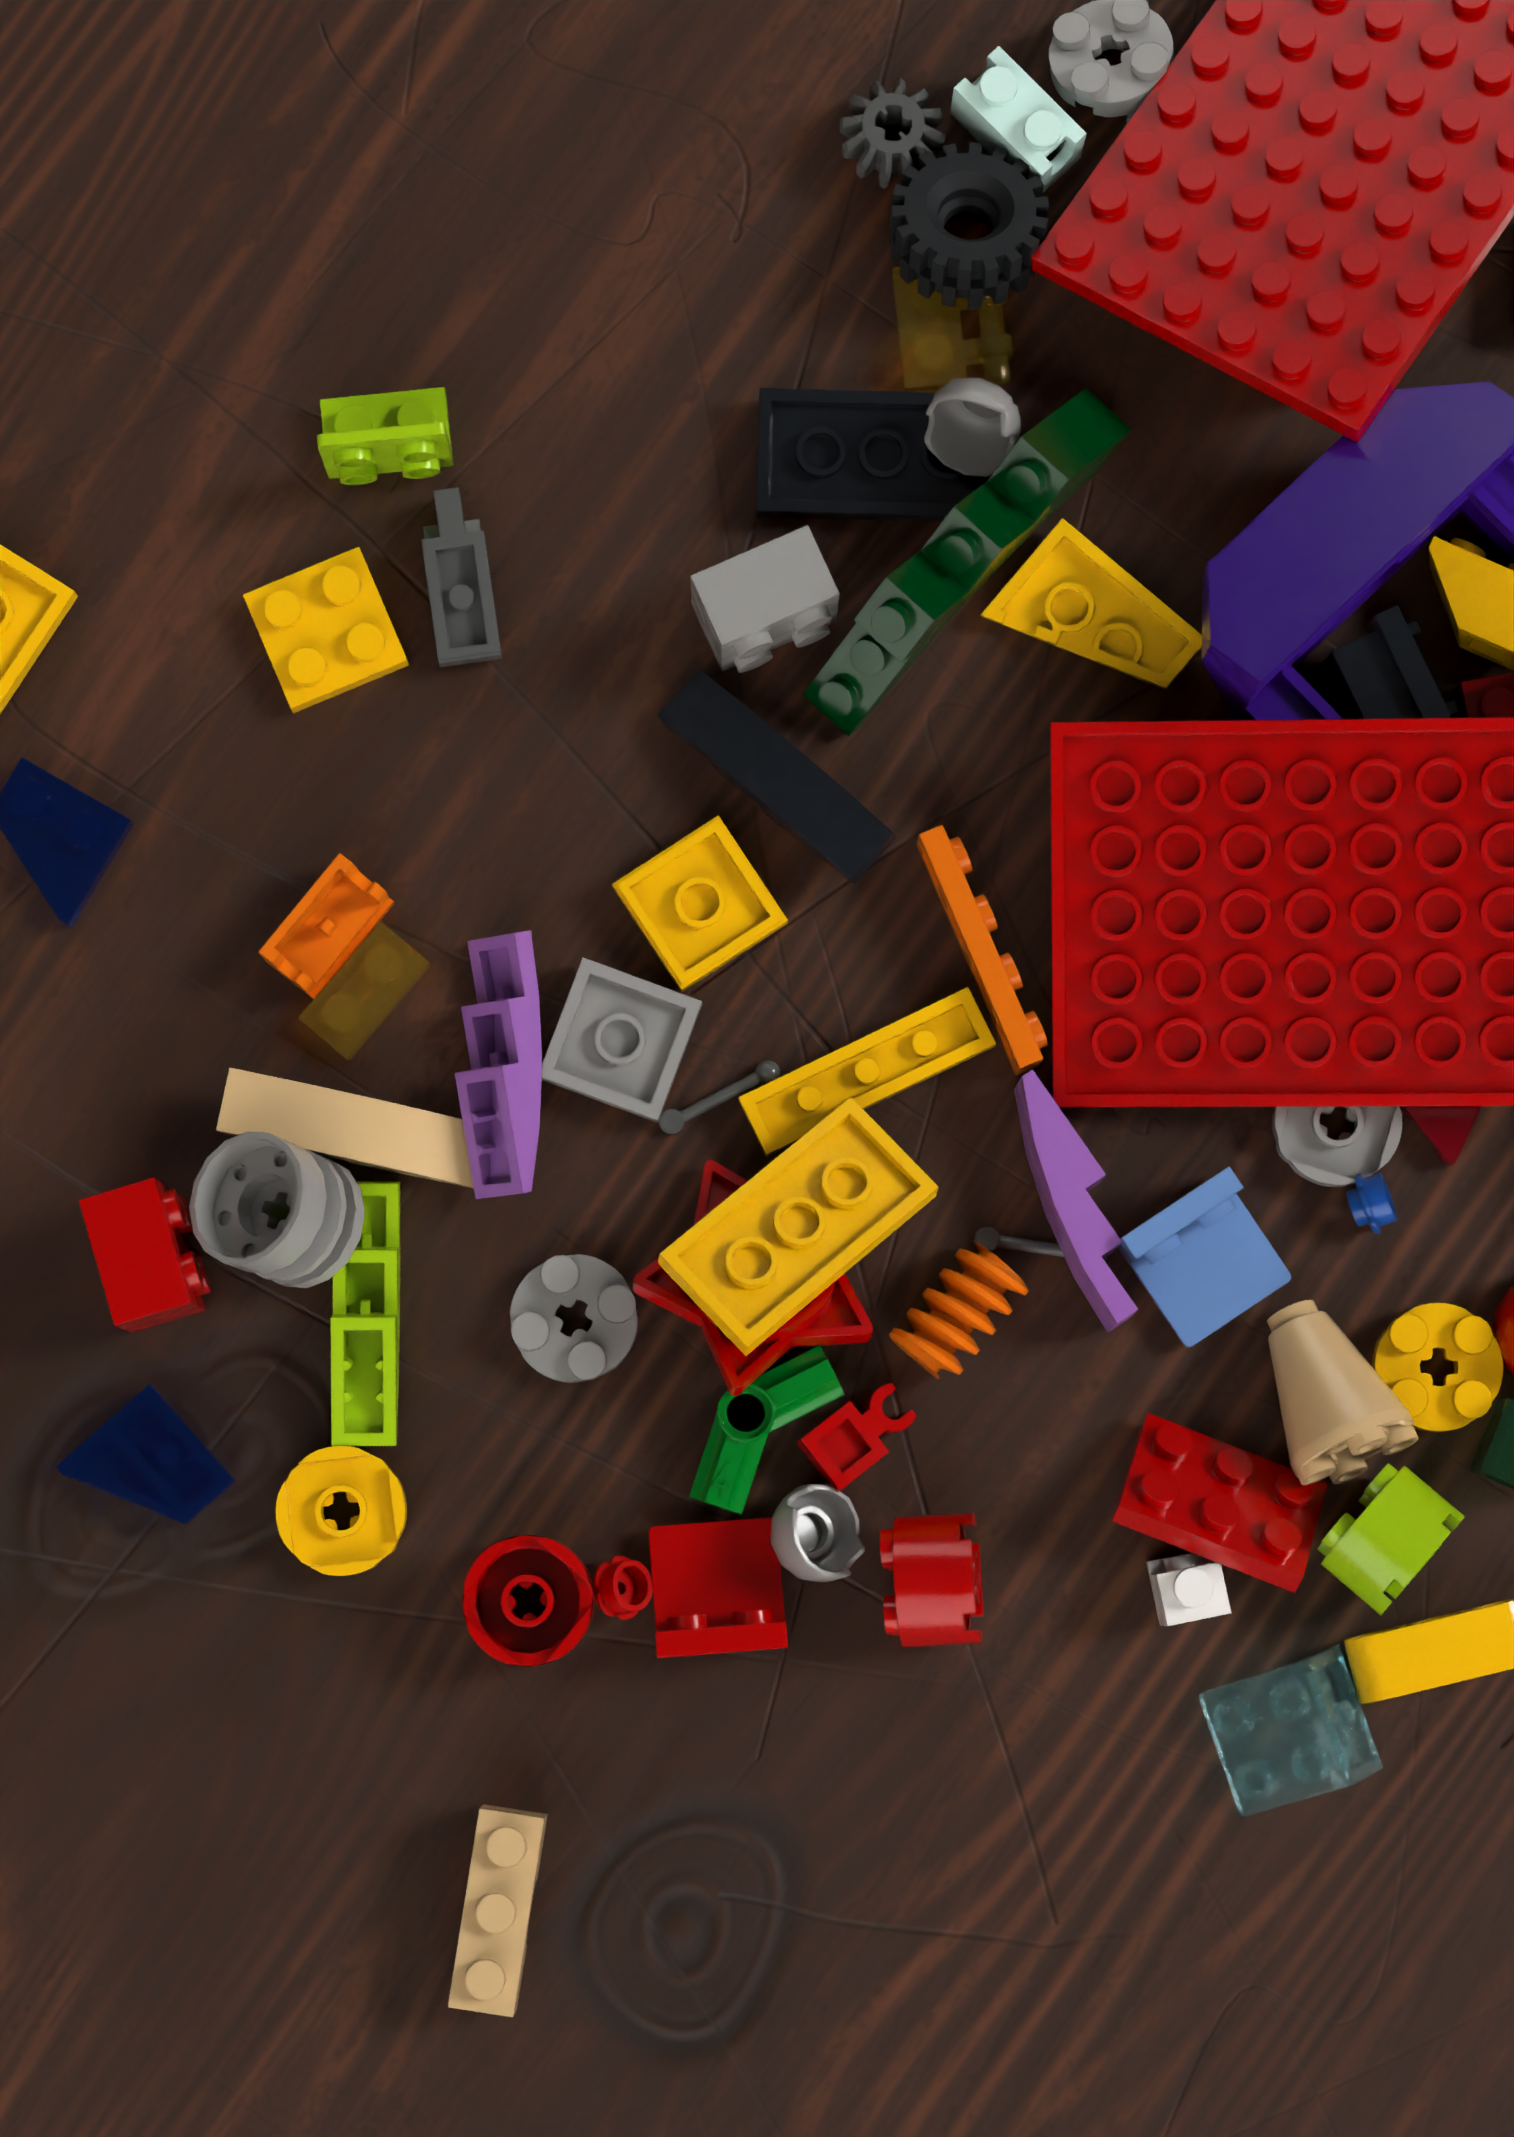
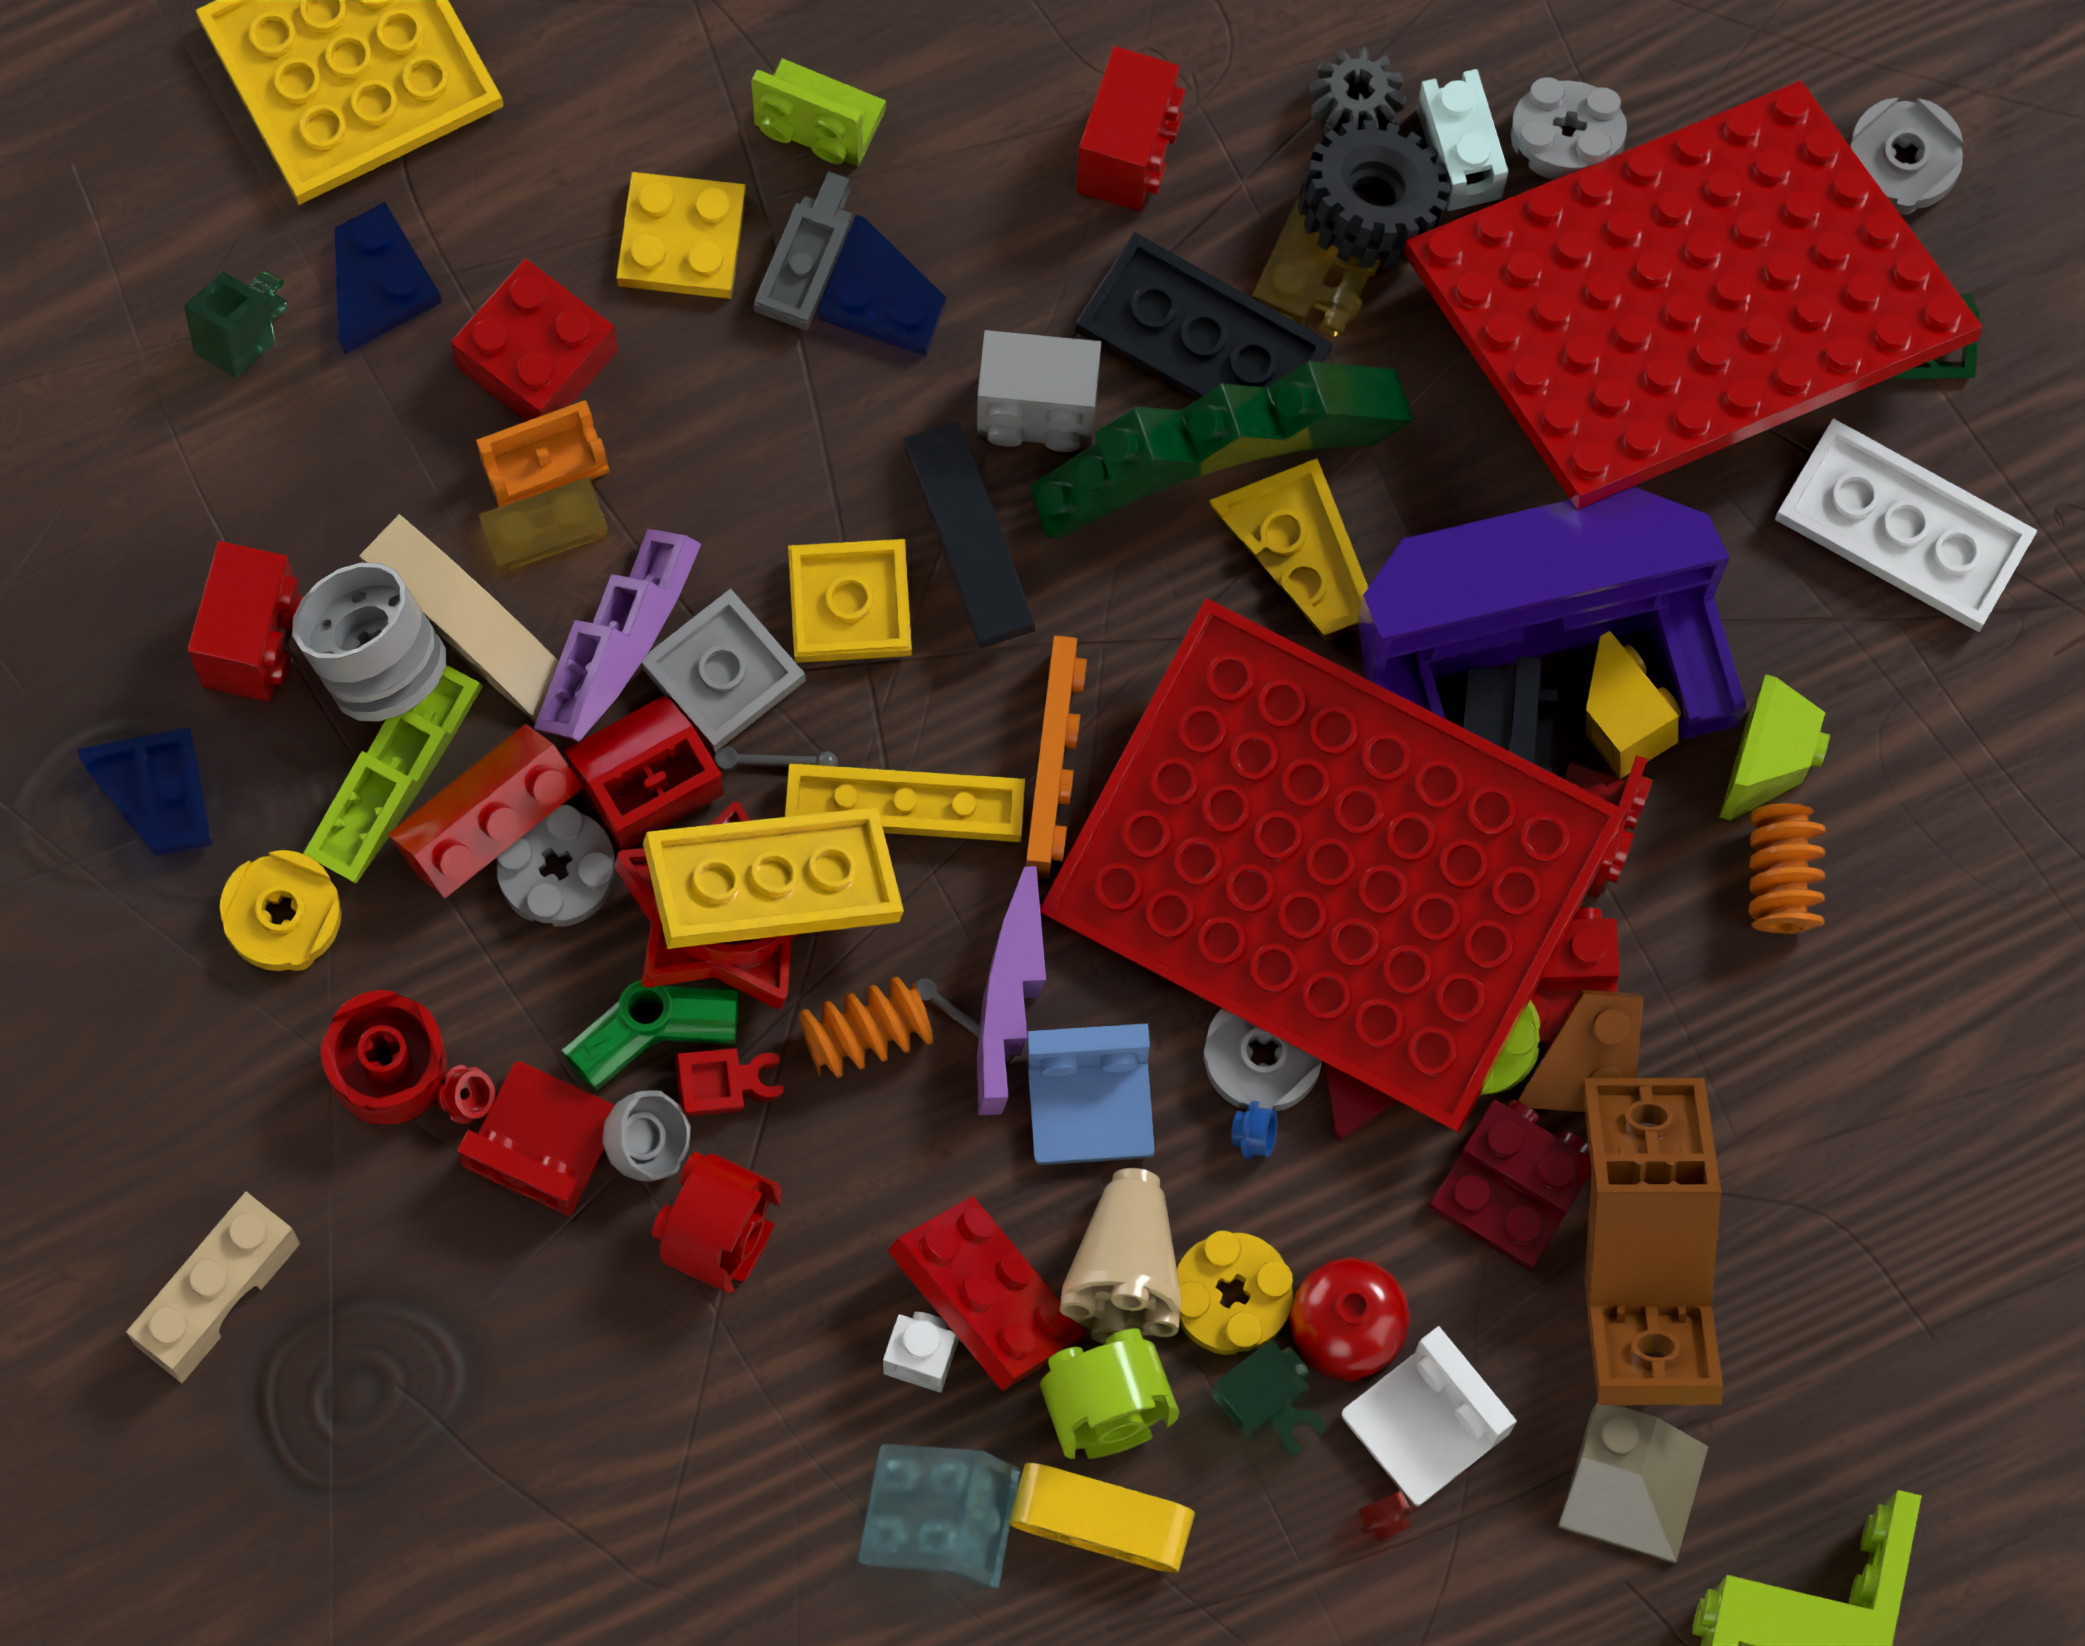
camera: 30 degrees right, 10 degrees down
light grey hair [924,378,1021,477] -> none
none -> red brick [388,724,583,899]
none -> red brick [450,258,618,421]
none -> red slope [563,694,724,851]
none -> clear blue wing [818,215,946,356]
none -> red brick [1076,46,1186,212]

